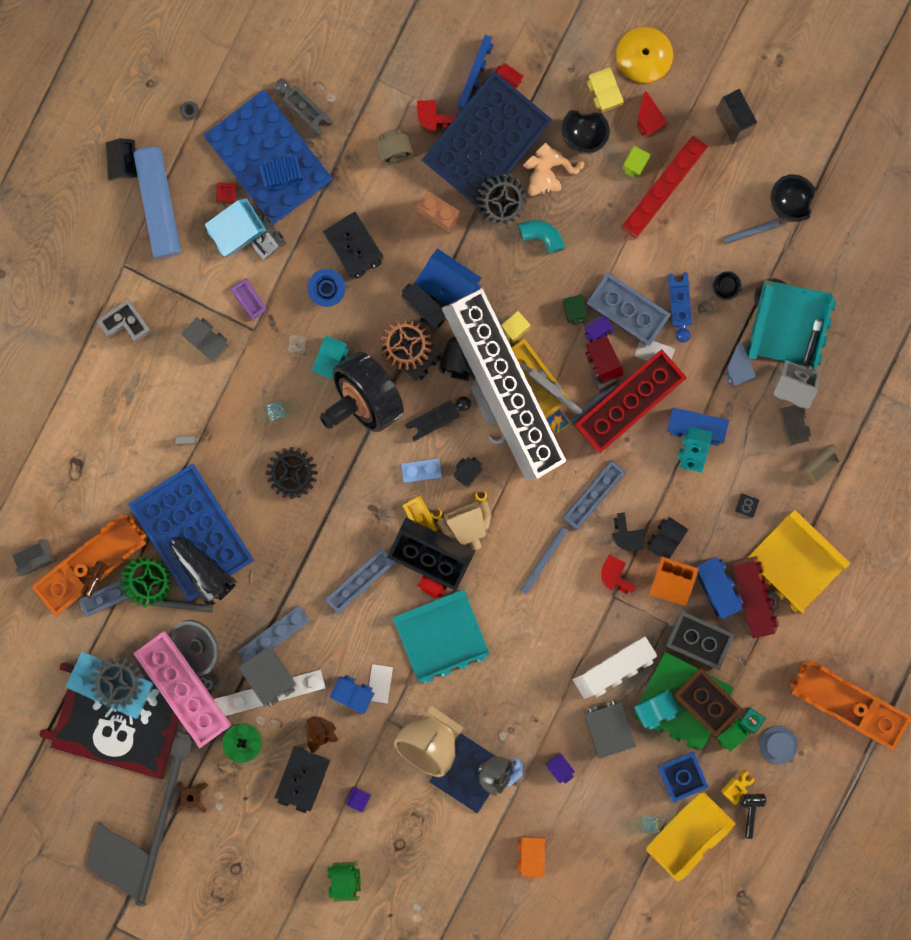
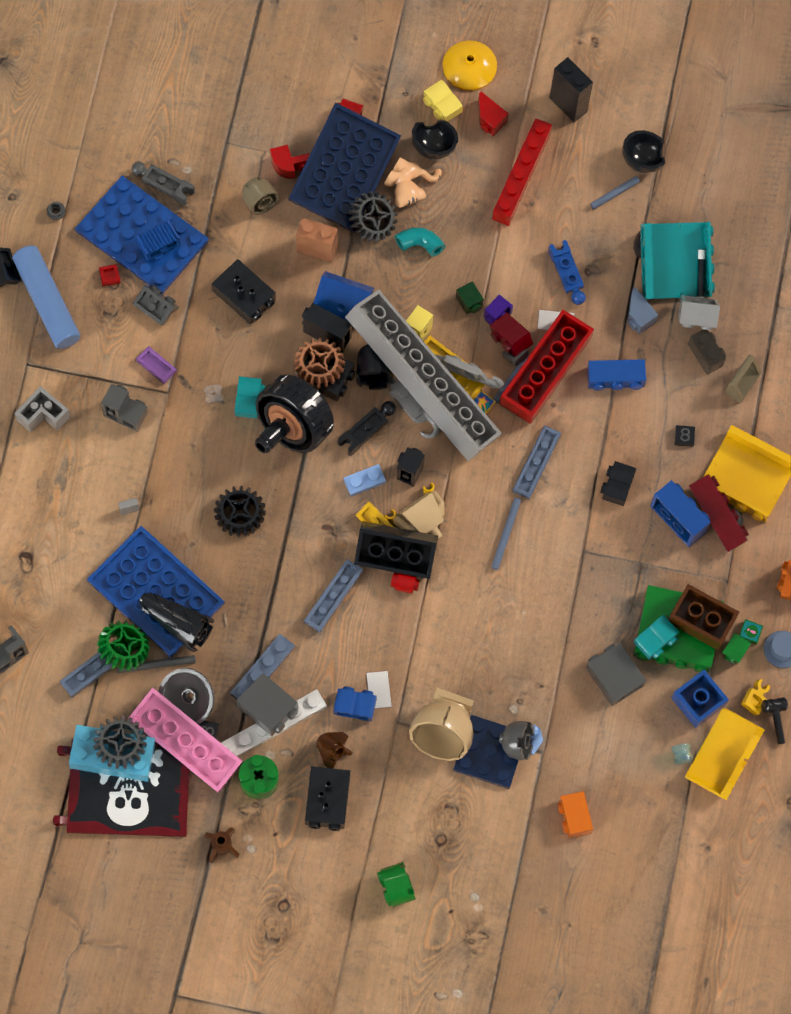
camera: 20 degrees left, 15 degrees down
orange piece [31,514,147,617] -> none
reddish brown axle [80,561,107,599] -> none
dark grey flag [87,731,193,907] -> none
medium azure brick [205,198,267,257] -> none
clear light blue wheel [264,401,287,422] -> none
blue piece [307,269,346,307] -> none
dark purple brick [346,787,372,812] -> none
teal panel [393,589,490,684] -> none
blue plate [458,35,494,110] -> none
dark purple brick [545,753,575,784] -> none
white wedge [572,636,657,699] -> none
sand blue plate [586,272,671,347] -> none
red brick [601,554,636,594] -> none
black brick [611,512,645,551] -> none
lime brick [622,146,651,178] -> none
orange brick [649,557,699,607] -> none
dark grey brick [665,611,735,670] -> none
teal brick [678,427,712,473] -> none
black hair [713,271,742,300] -> none

